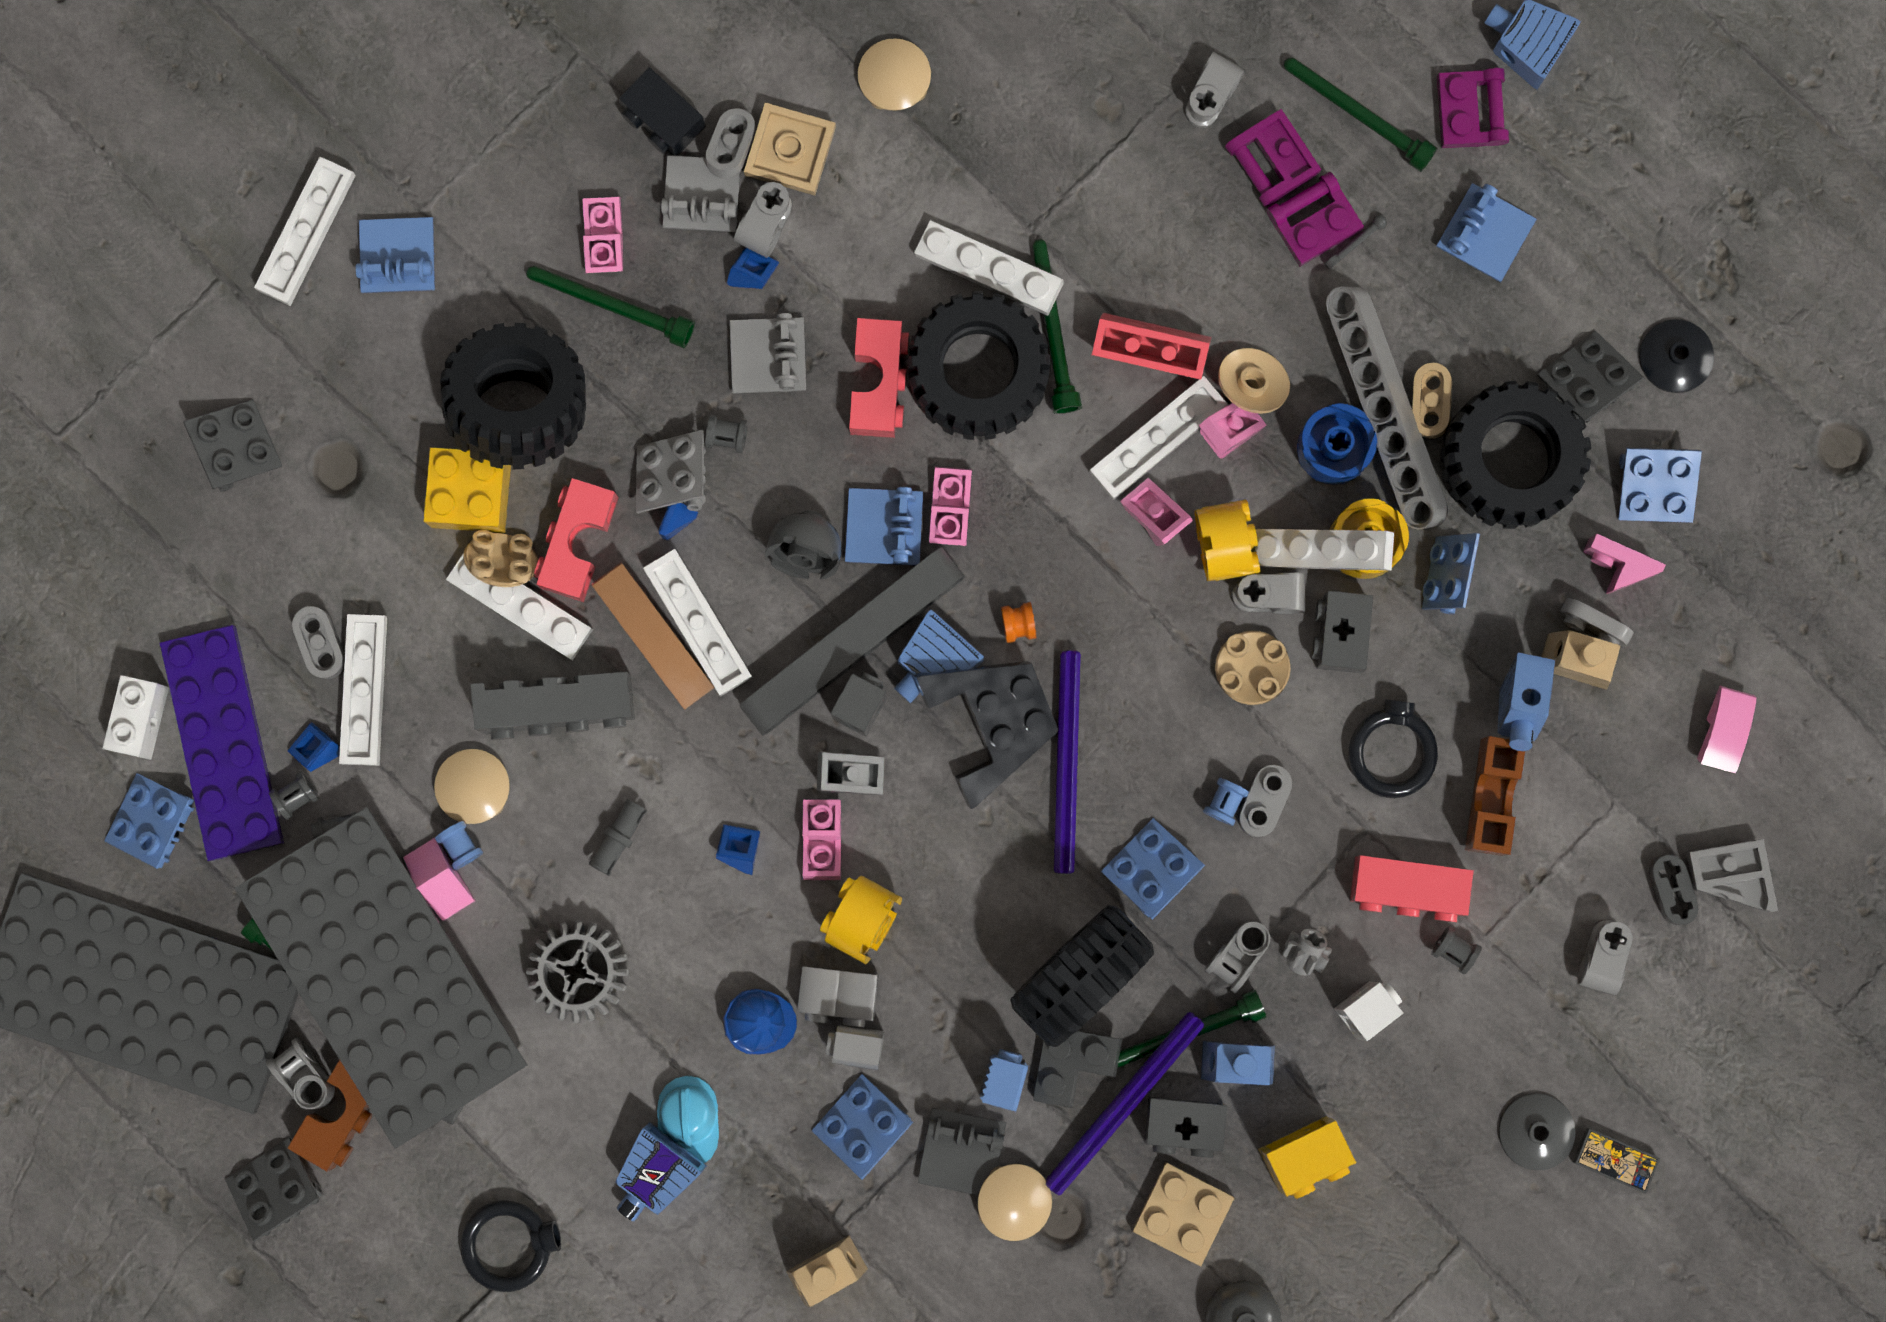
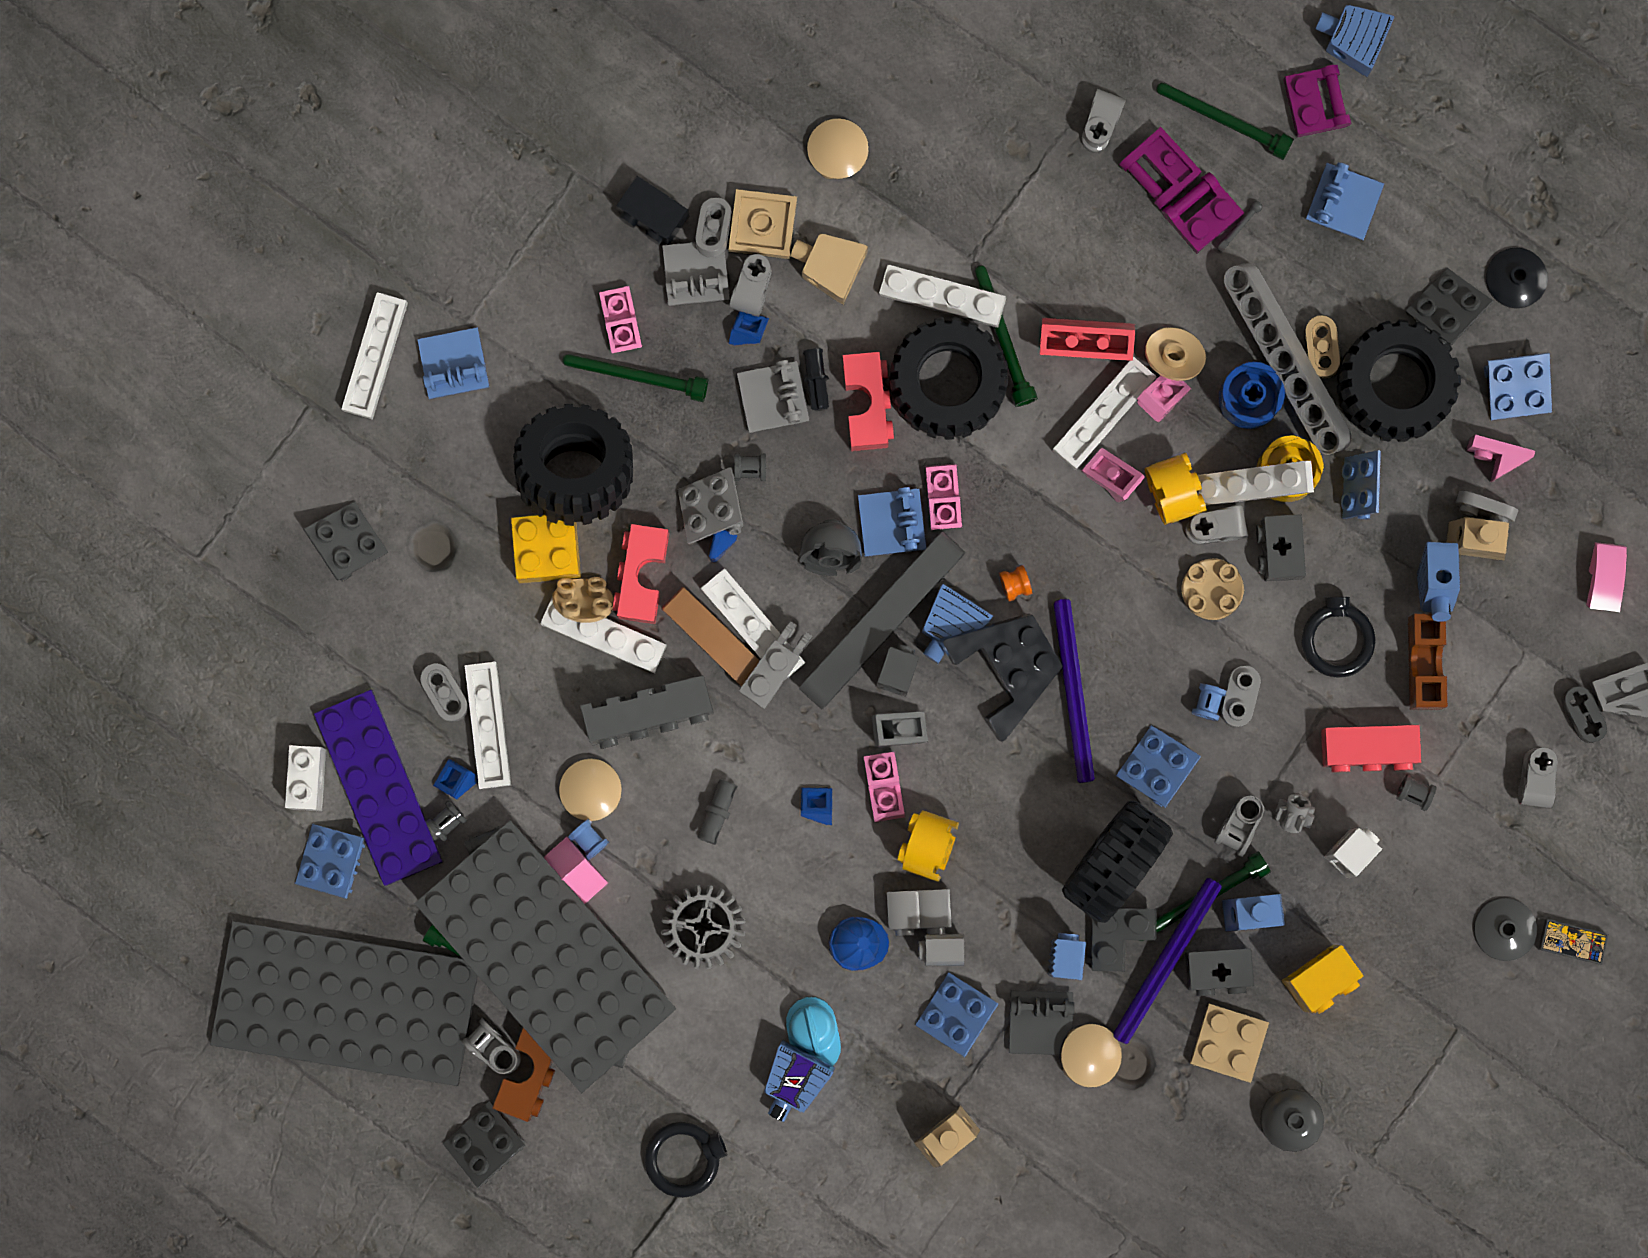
camera: 10 degrees left, 0 degrees up
none -> light grey hinge [739,621,812,710]
none -> tan torso [790,234,868,305]
none -> black axle [803,348,829,411]

